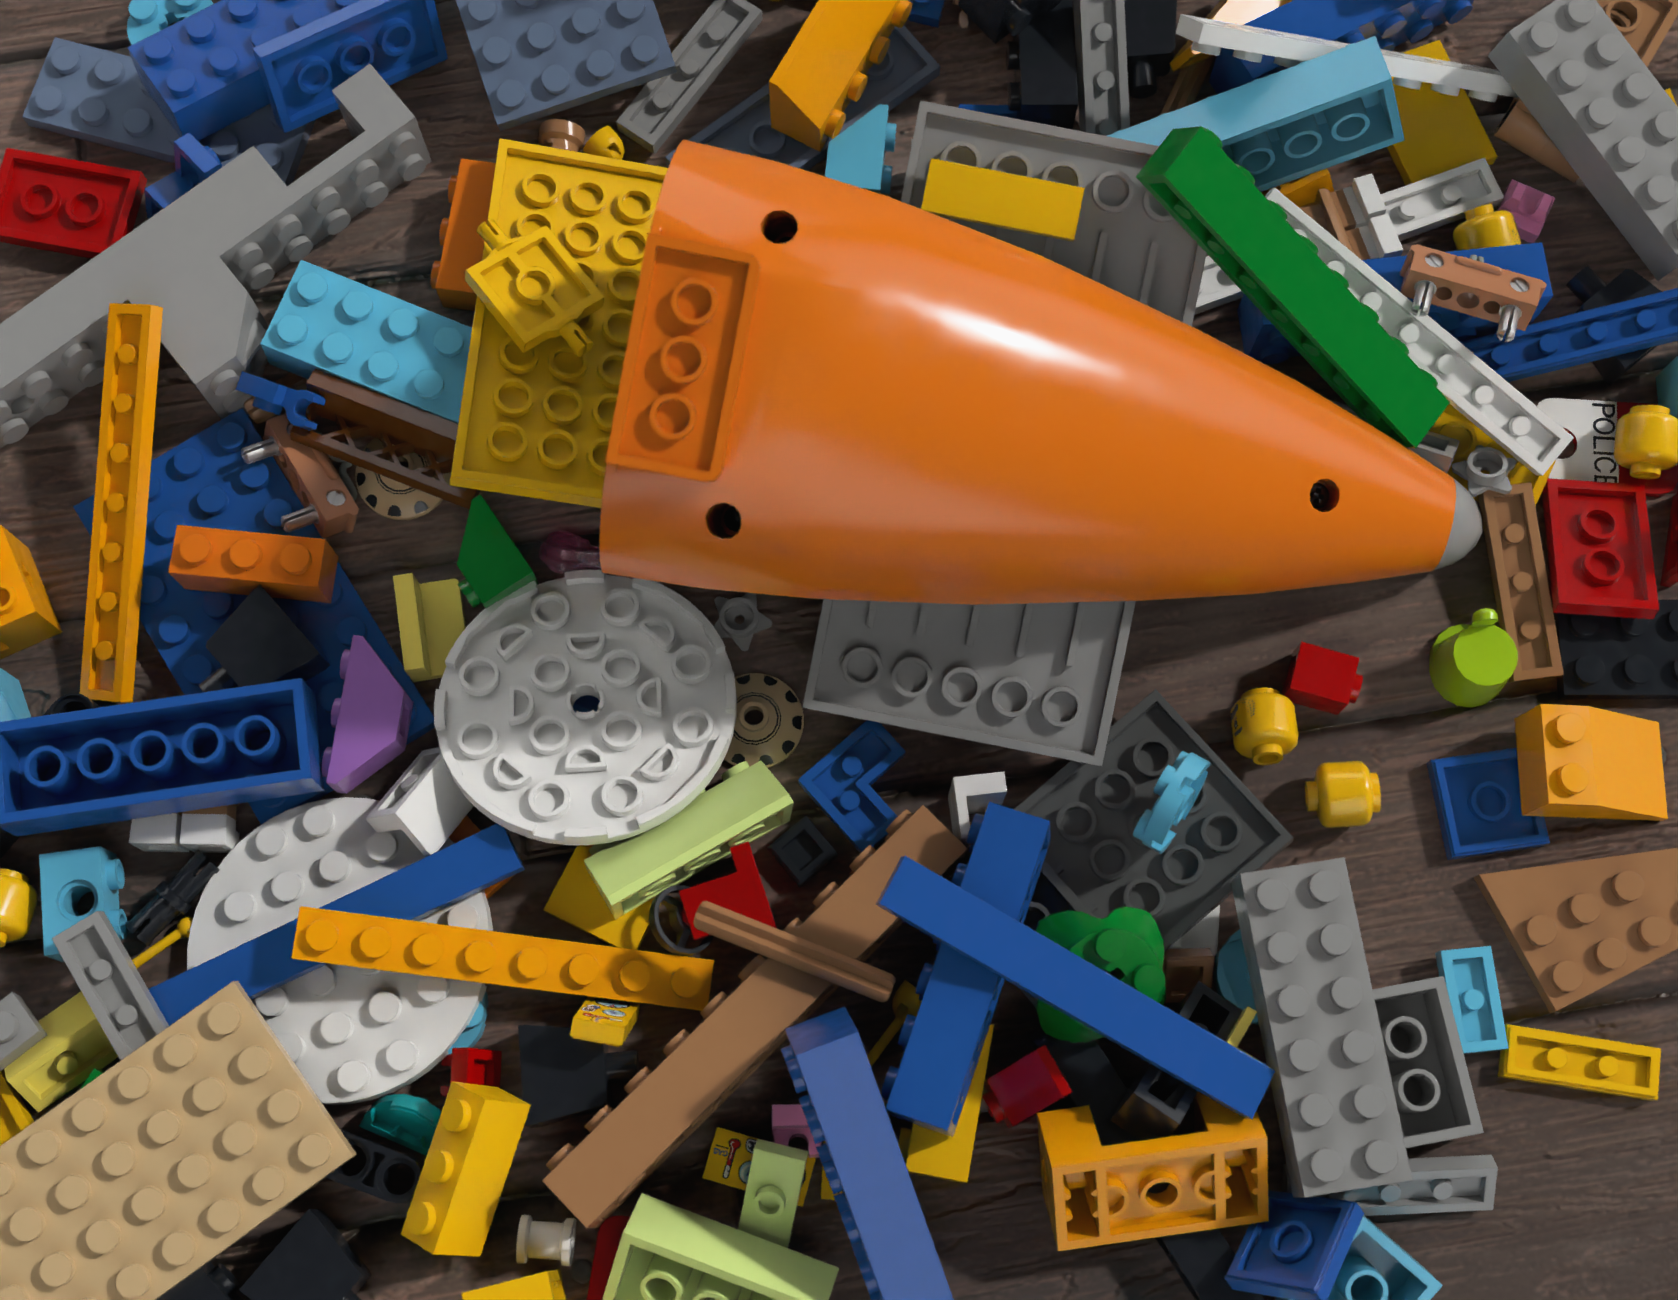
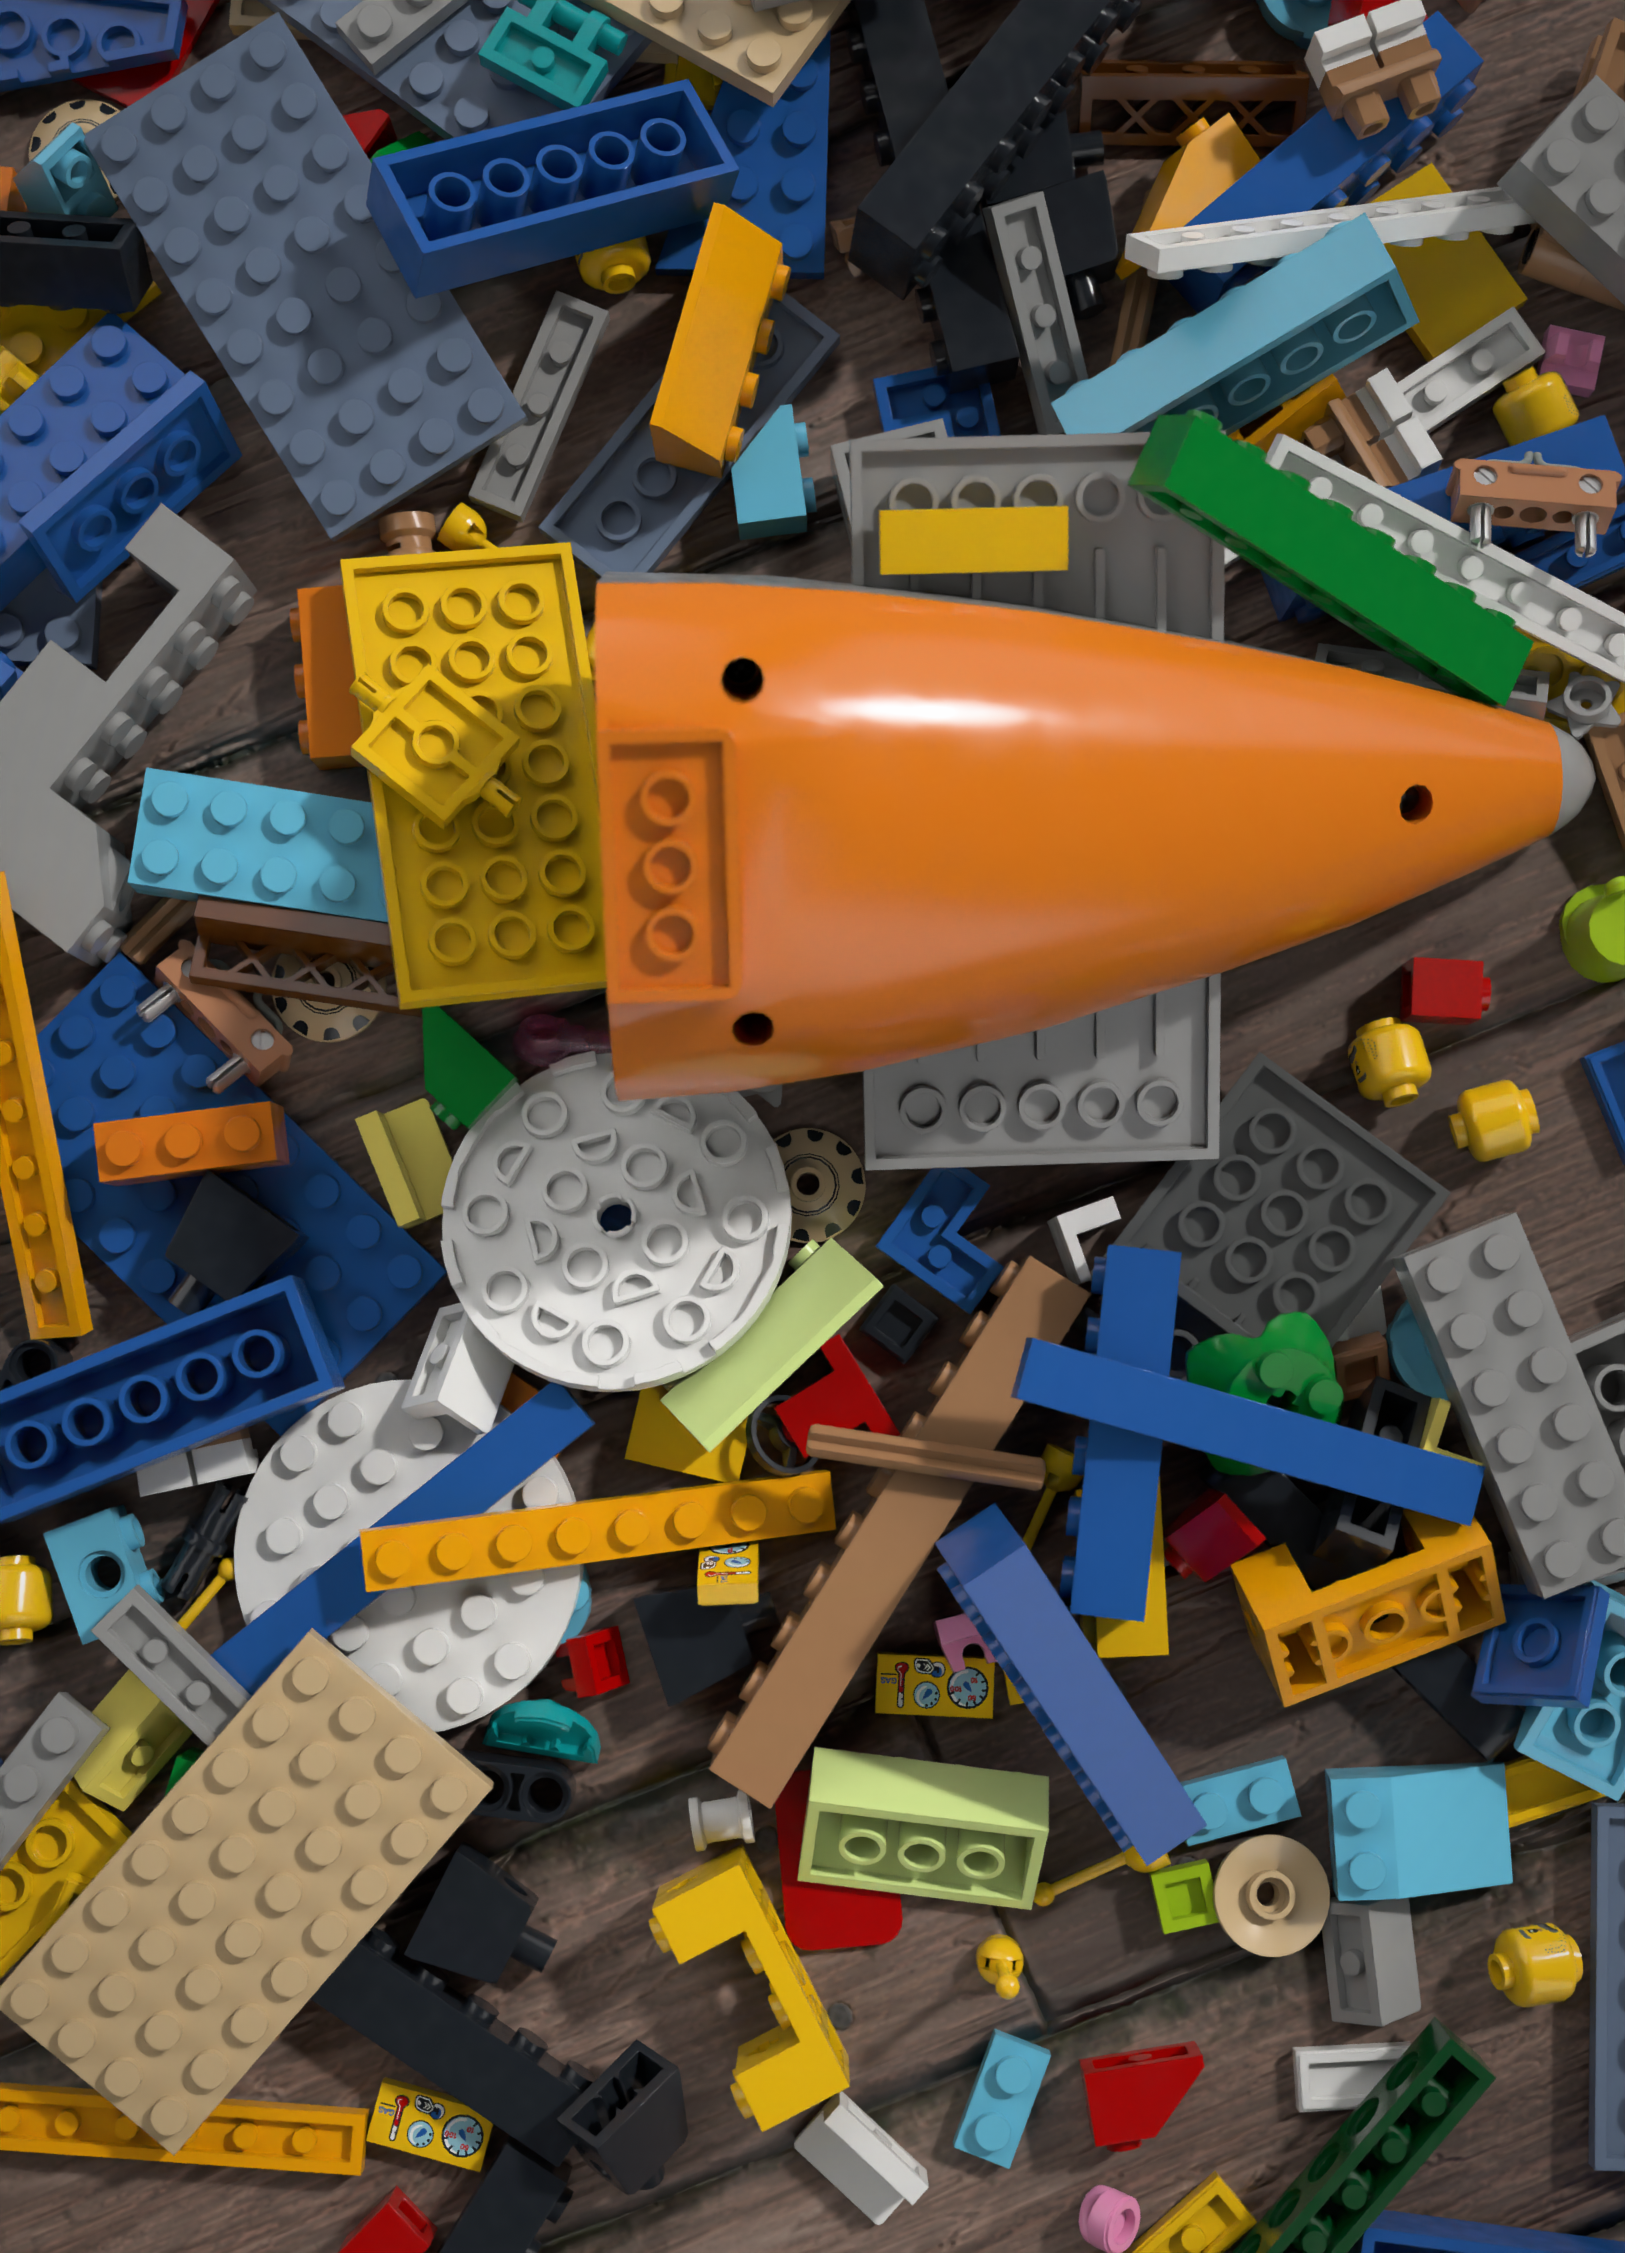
camera: 10 degrees left, 10 degrees up
blue plate [236,371,326,430] -> none
medium lavender slope [322,635,413,794] -> none
yellow brick [401,1081,531,1257] -> none
yellowish green plate [738,1139,809,1248] -> none
medium azure plate [1133,751,1211,854] -> none

